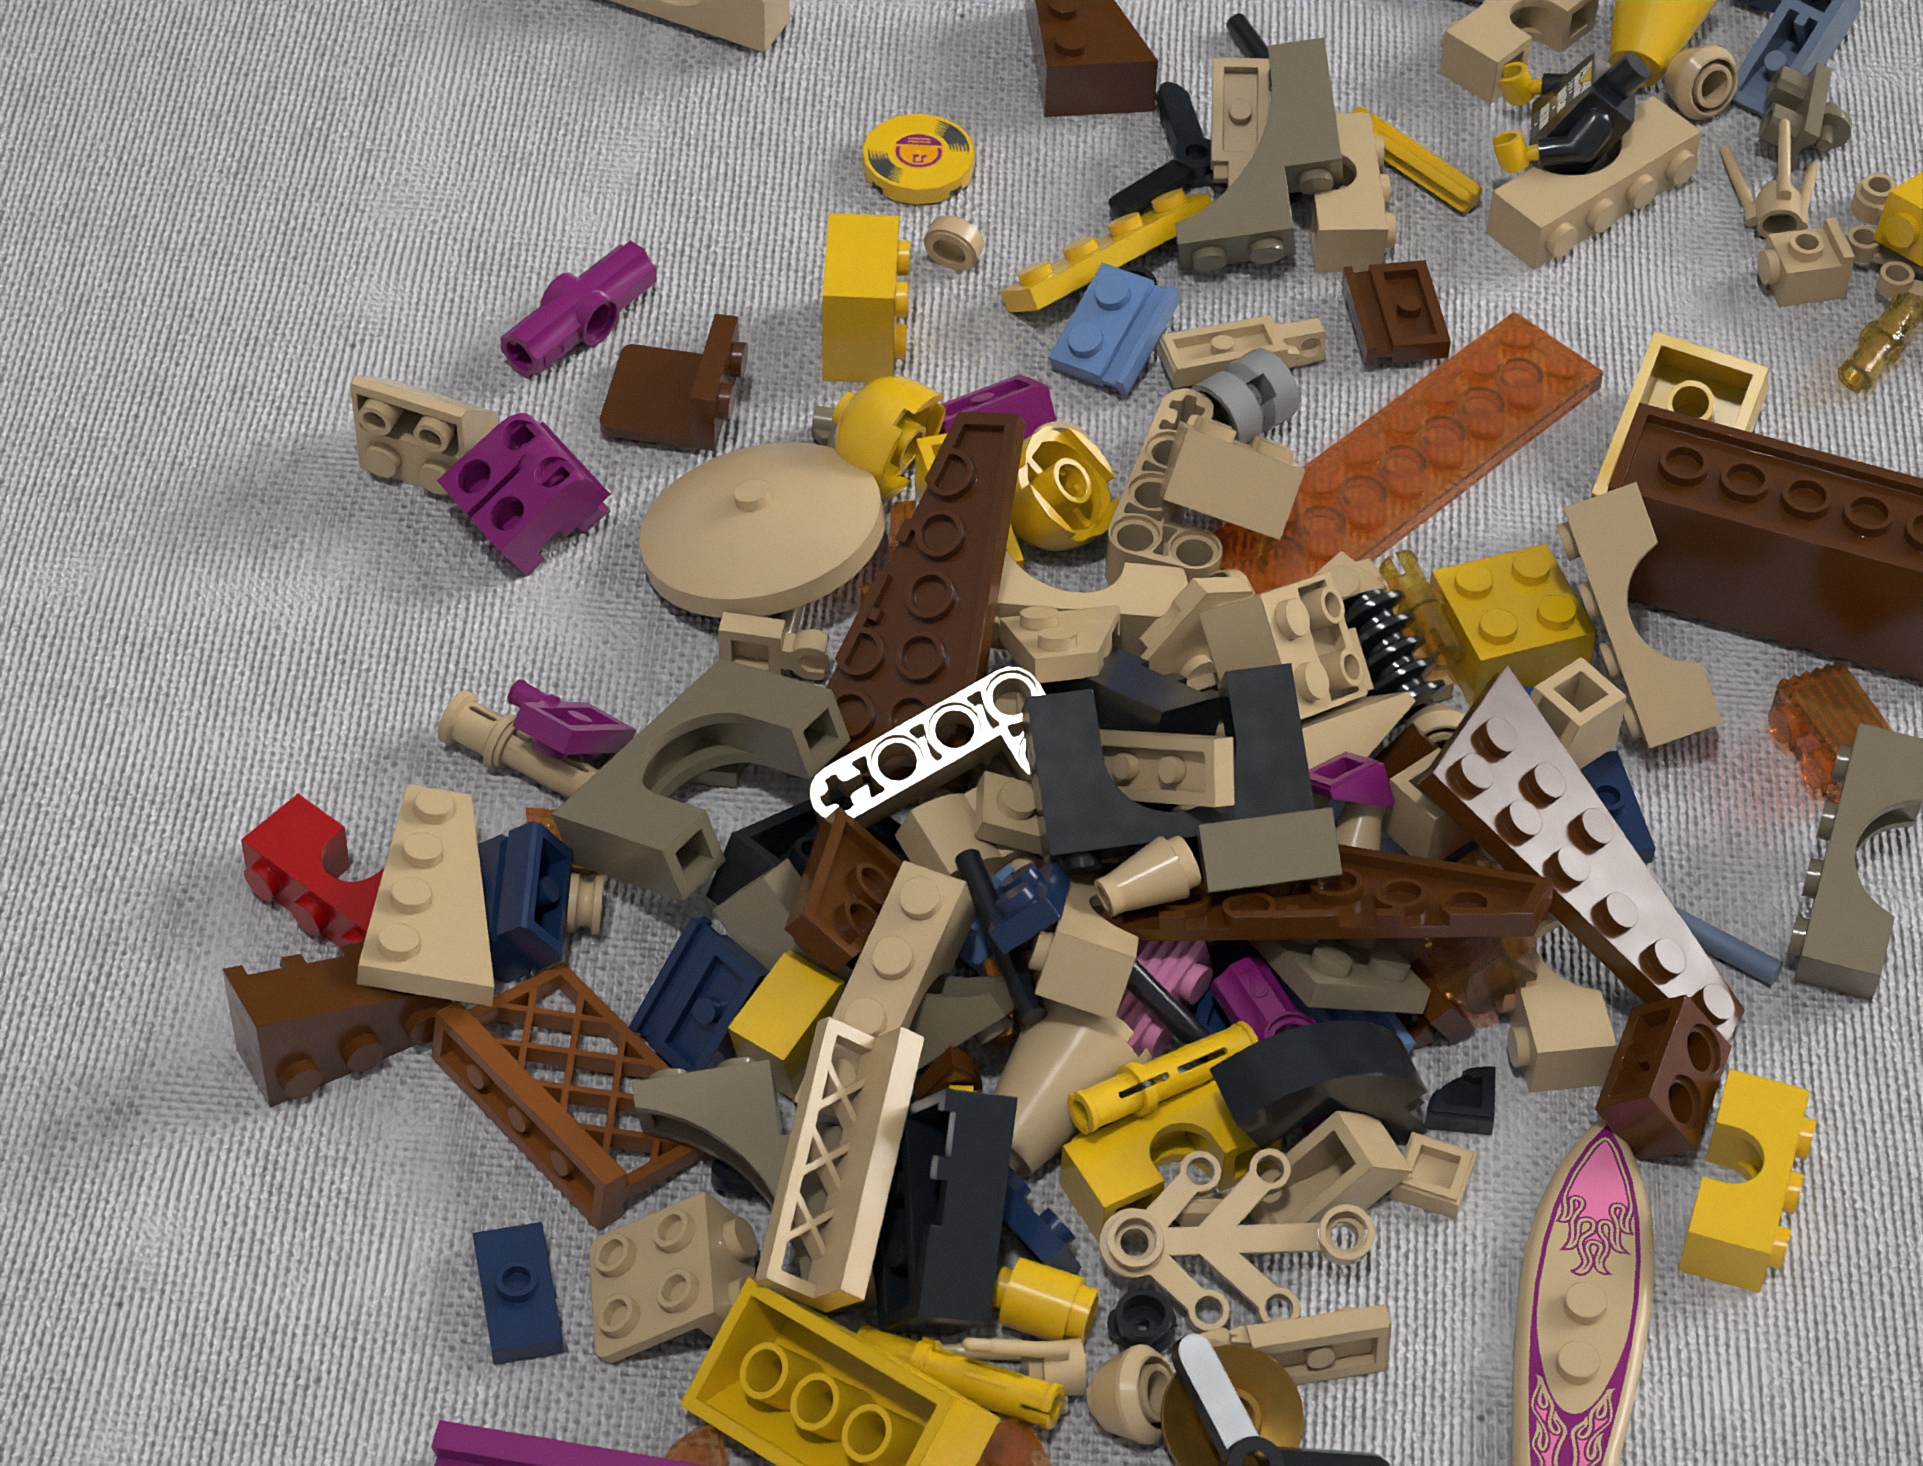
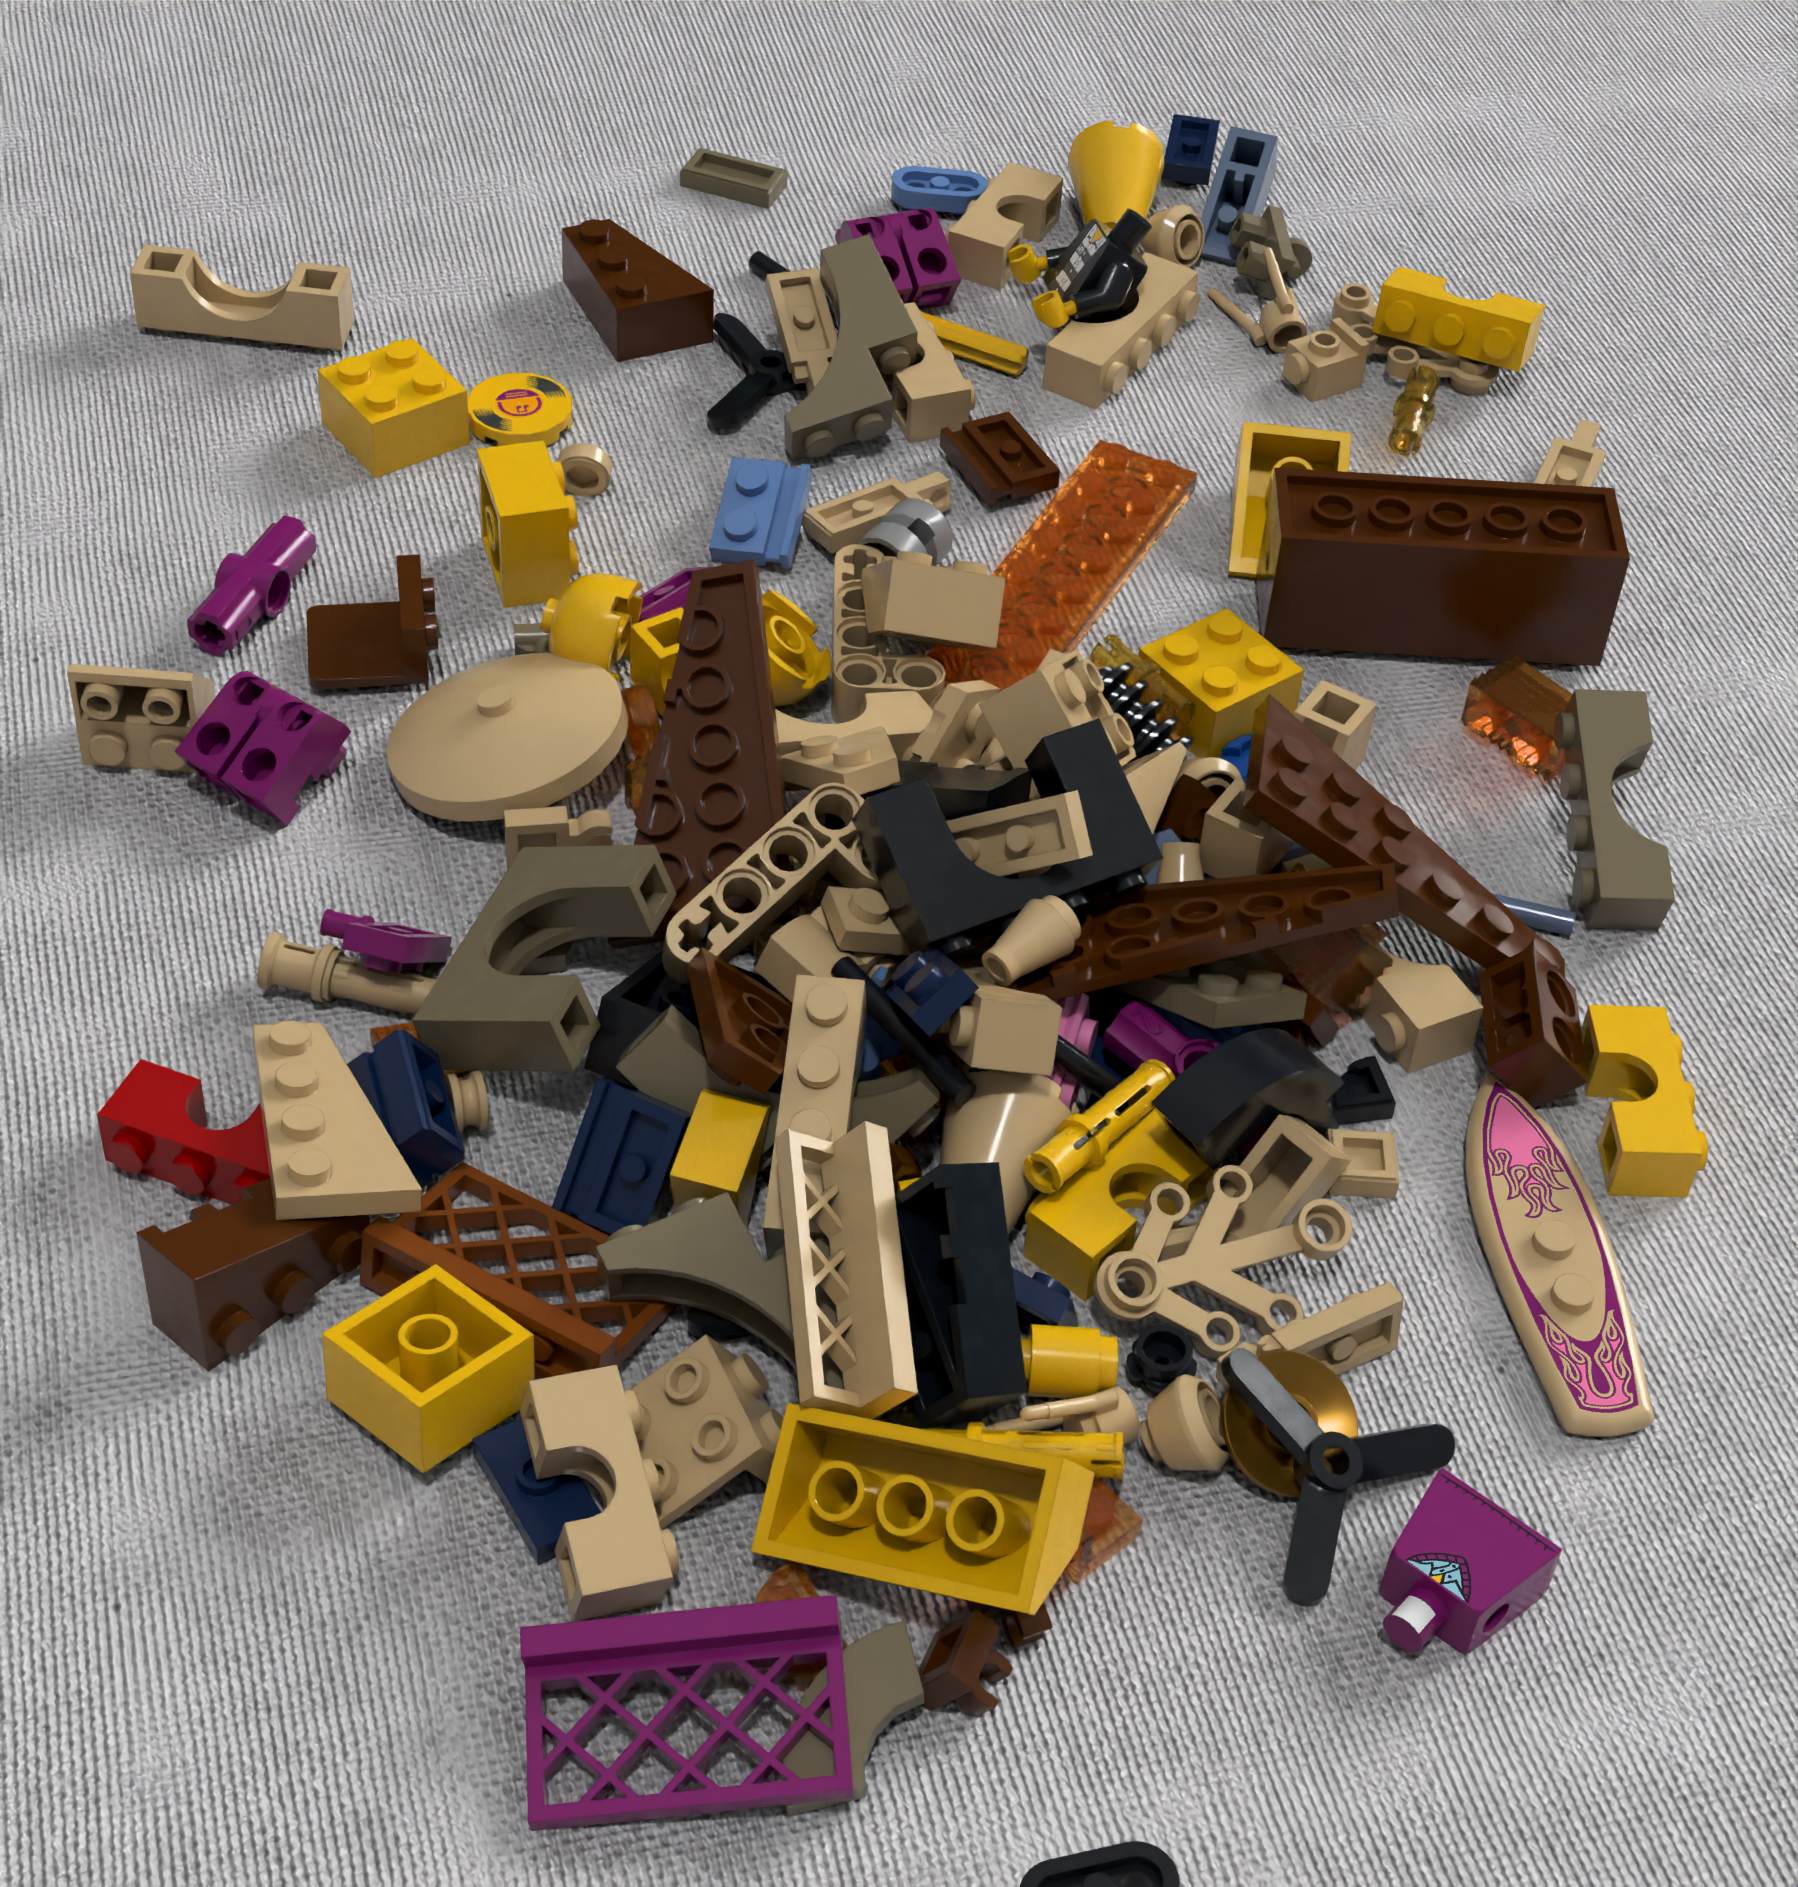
camera: 20 degrees left, 5 degrees down
yellow plate [1000,189,1212,313] -> none
dark tan tile [1196,807,1342,894] -> none
magenta slope [1309,752,1395,807] -> none
tan arch [1556,482,1723,749] -> none
none -> yellow brick [317,338,470,478]
none -> yellow brick [322,1264,535,1473]
none -> tan arch [520,1365,679,1622]
none -> magenta hips [835,207,962,310]

